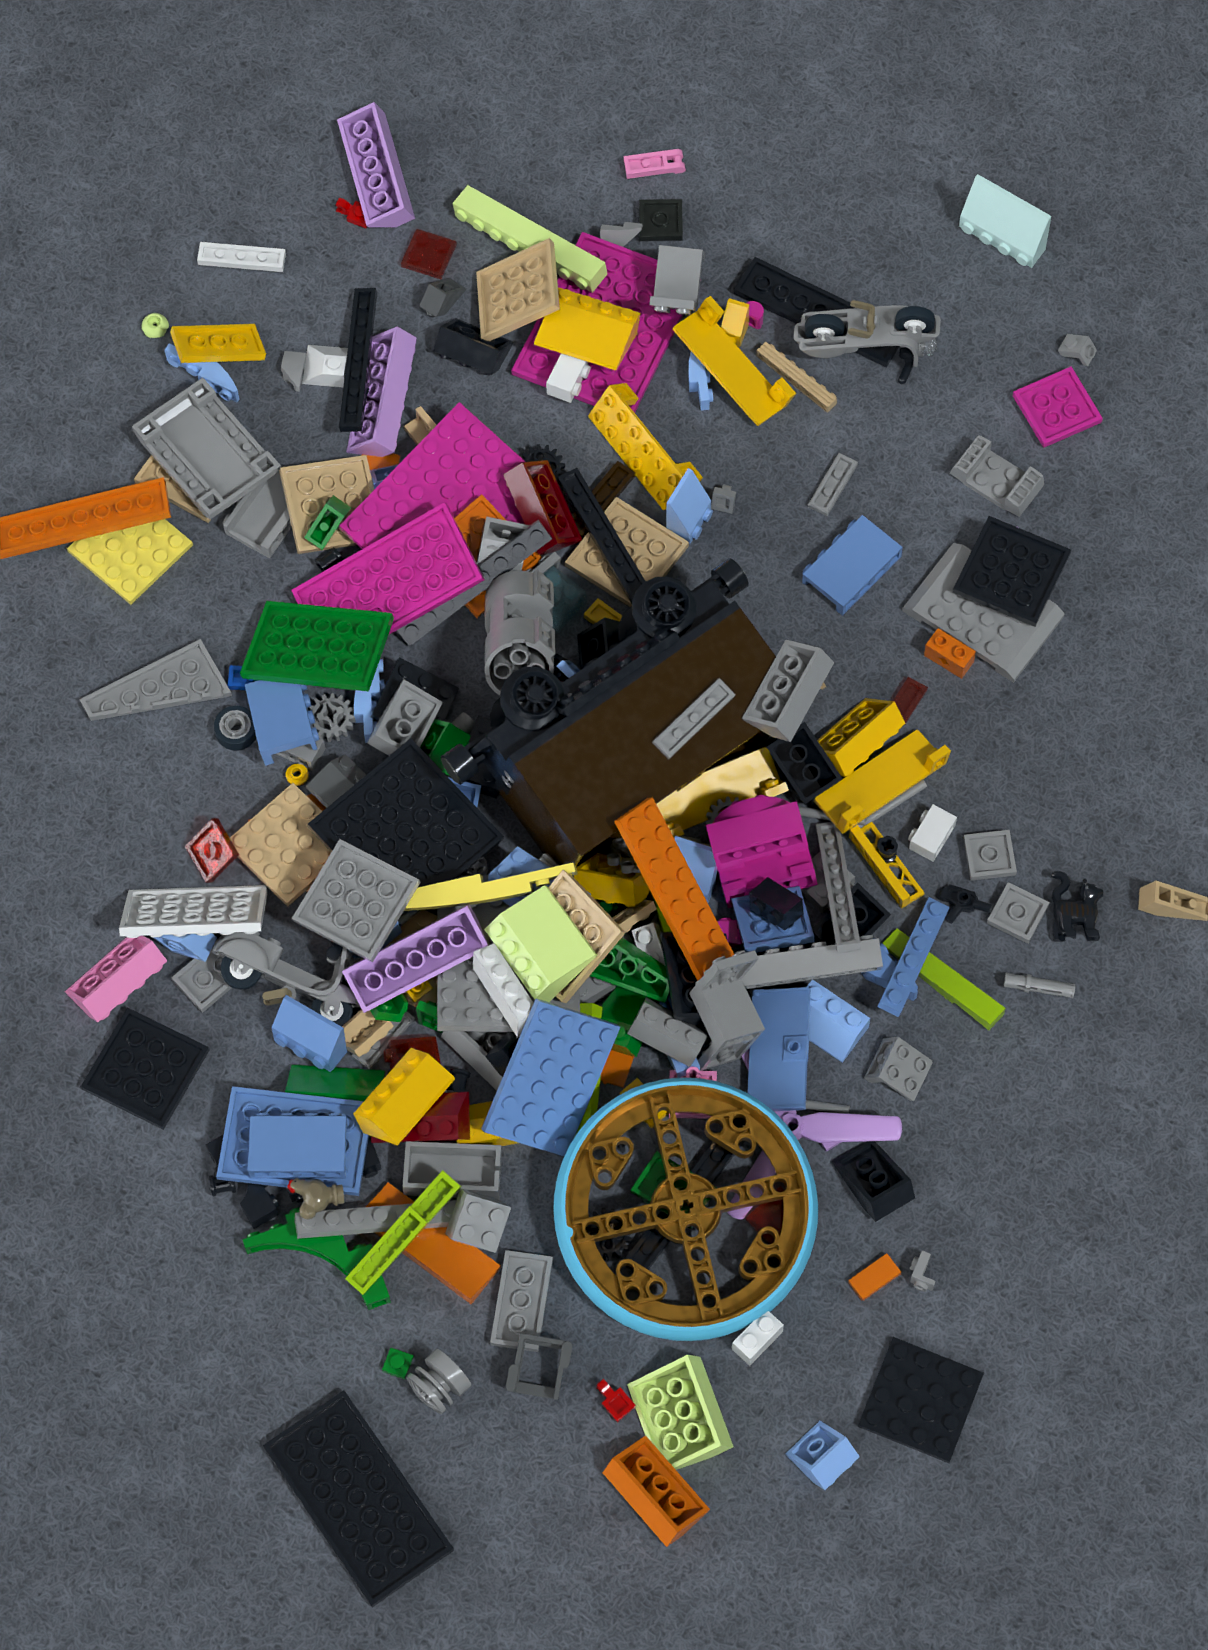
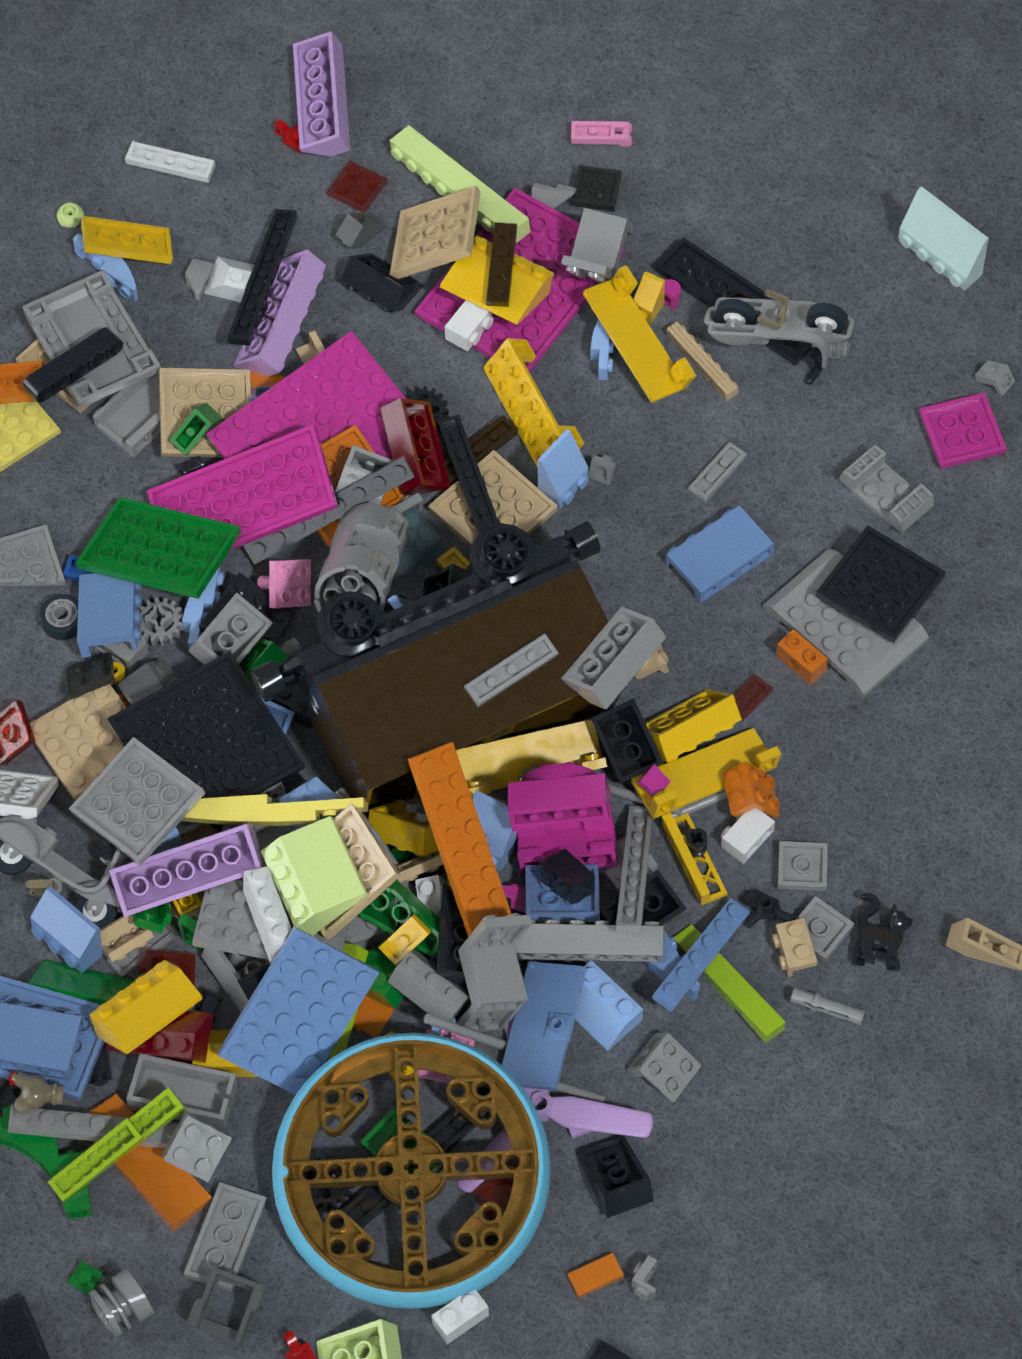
camera: 10 degrees right, 5 degrees down
none -> black beam [22,327,124,403]
none -> pearl dark grey plate [66,652,115,699]
none -> bright pink plate [257,559,311,608]
none -> yellow plate [378,914,431,965]
none -> light grey bar [424,1014,508,1051]
none -> dark brown plate [486,222,518,307]
none -> dark pink tile [637,764,671,798]
none -> orange bracket [722,761,780,818]
none -> tan bracket [772,918,817,977]

